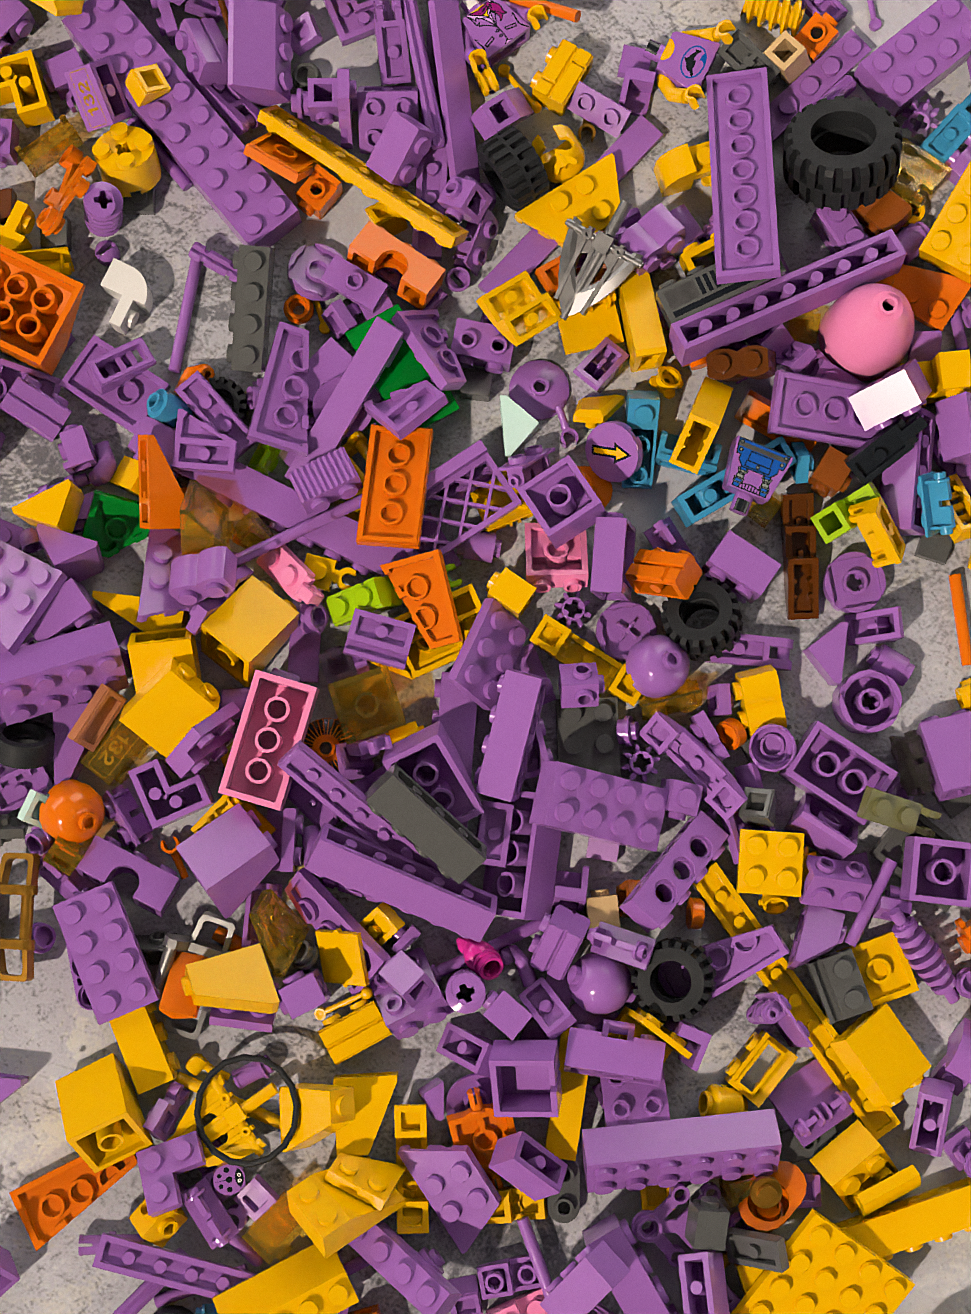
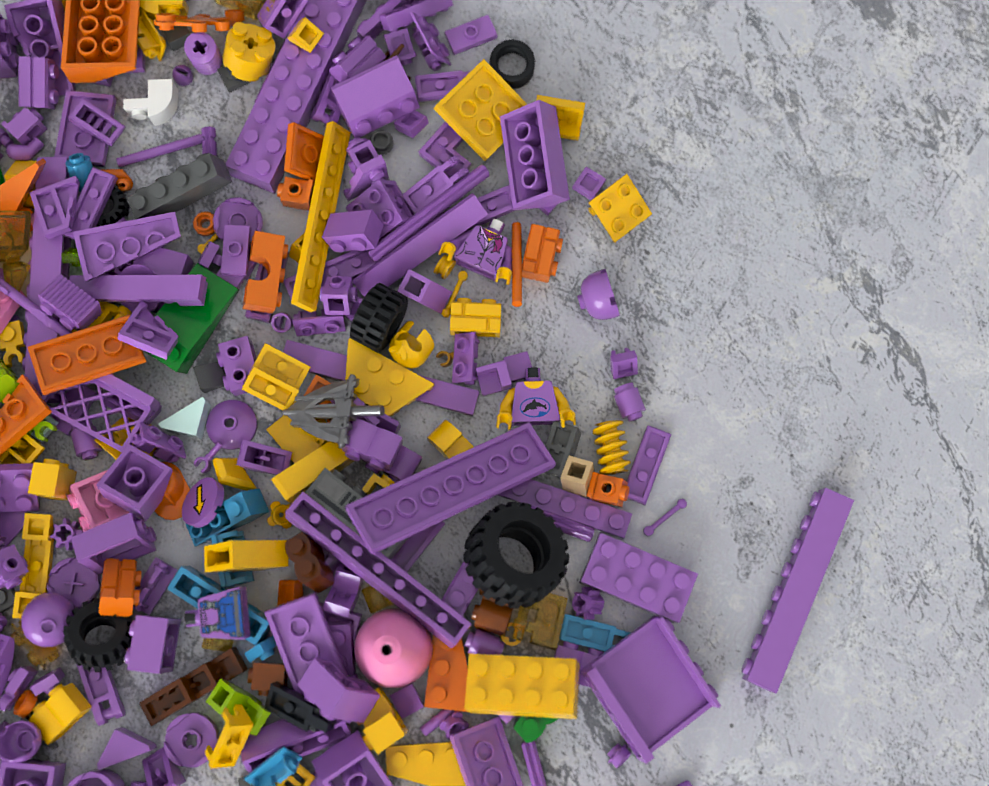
camera: 65 degrees right, 5 degrees down
medium lavender wing [391,309,467,391] -> none

